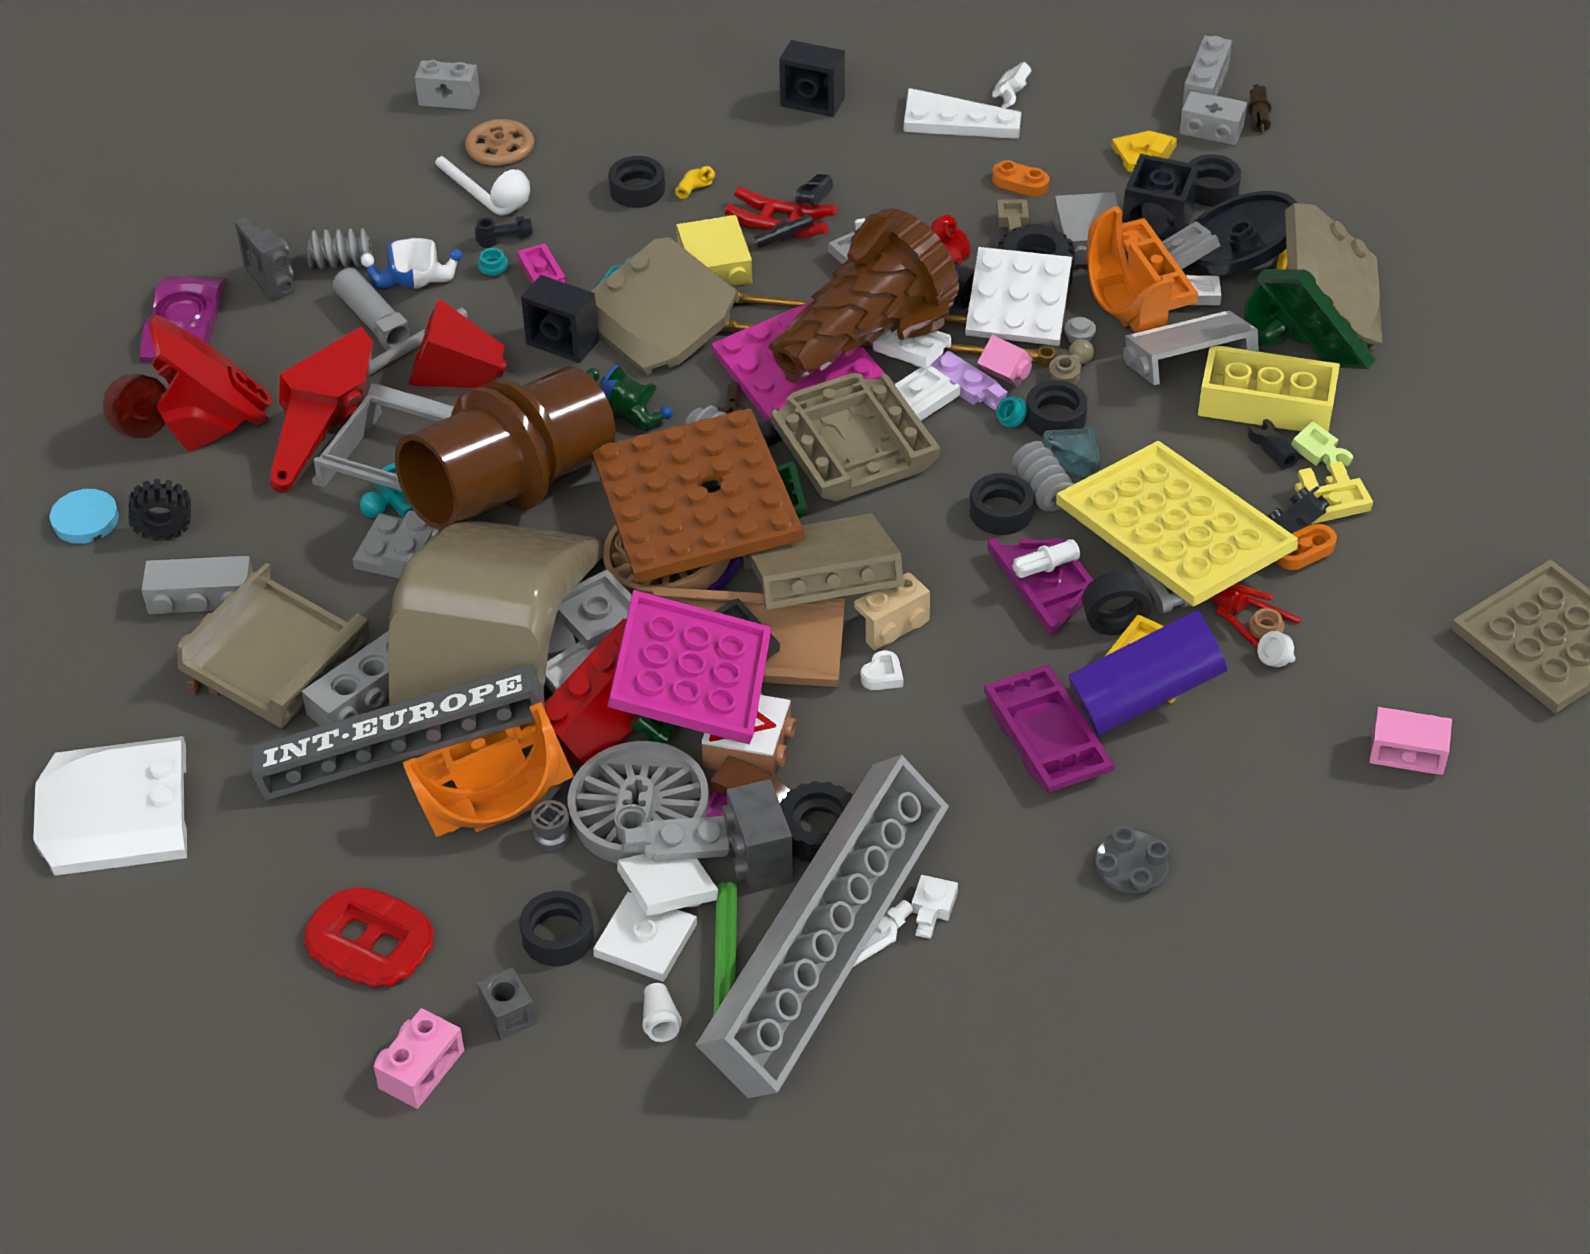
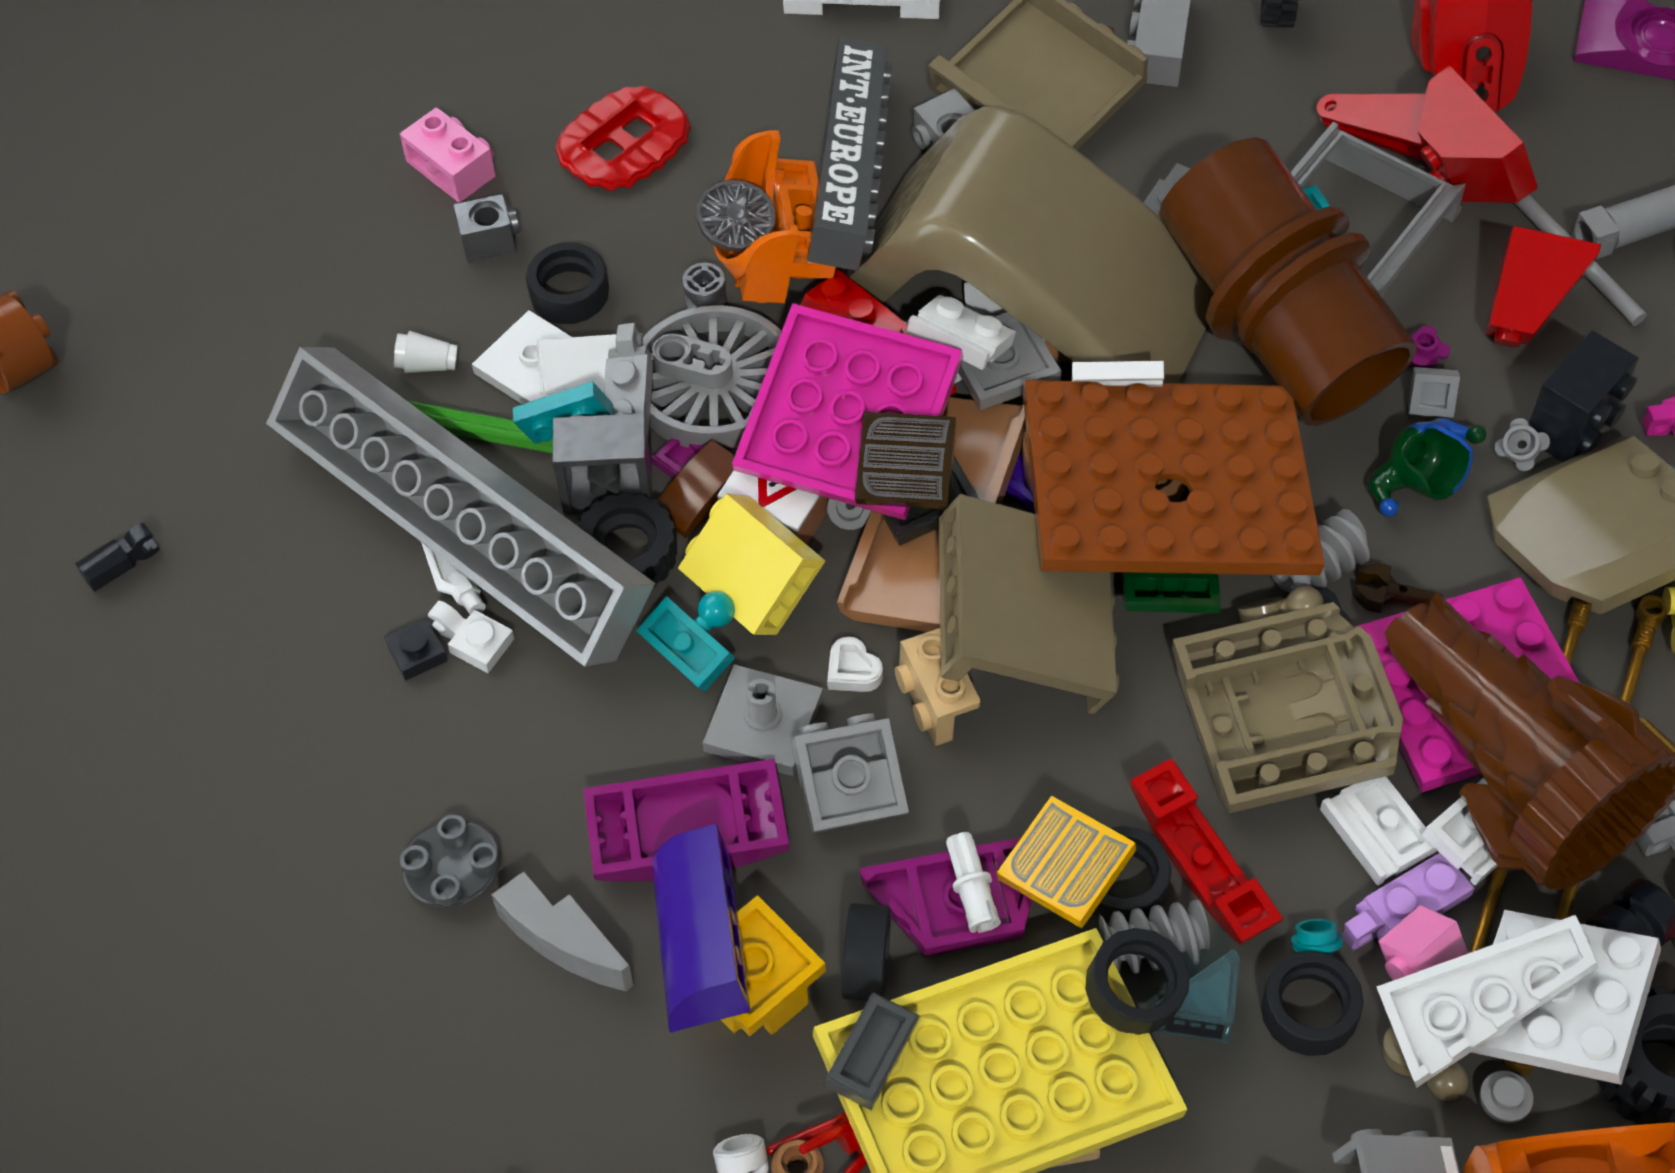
camera: 105 degrees right, 10 degrees up
none -> black bar [75,523,160,592]
none -> black plate [384,618,448,681]
none -> light grey slope [491,871,634,992]
none -> teal plate [513,381,614,444]
none -> teal plate [636,591,735,693]
none -> light yellow brick [678,493,825,635]
none -> flat silver wheel [696,180,775,252]
none -> light grey tile [703,664,823,777]
none -> light grey plate [791,713,909,834]
none -> dark grey tile [824,992,920,1110]
none -> tile [855,412,957,509]
none -> white plate [906,295,1016,370]
none -> yellow tile [997,796,1136,929]
none -> white plate [1071,361,1164,387]
none -> black tyre [1085,928,1190,1035]
none -> red slope [1130,758,1283,945]
none -> dark tan plate [1237,586,1324,623]
none -> white wing [1377,915,1598,1088]
none -> light grey plate [1495,418,1550,471]

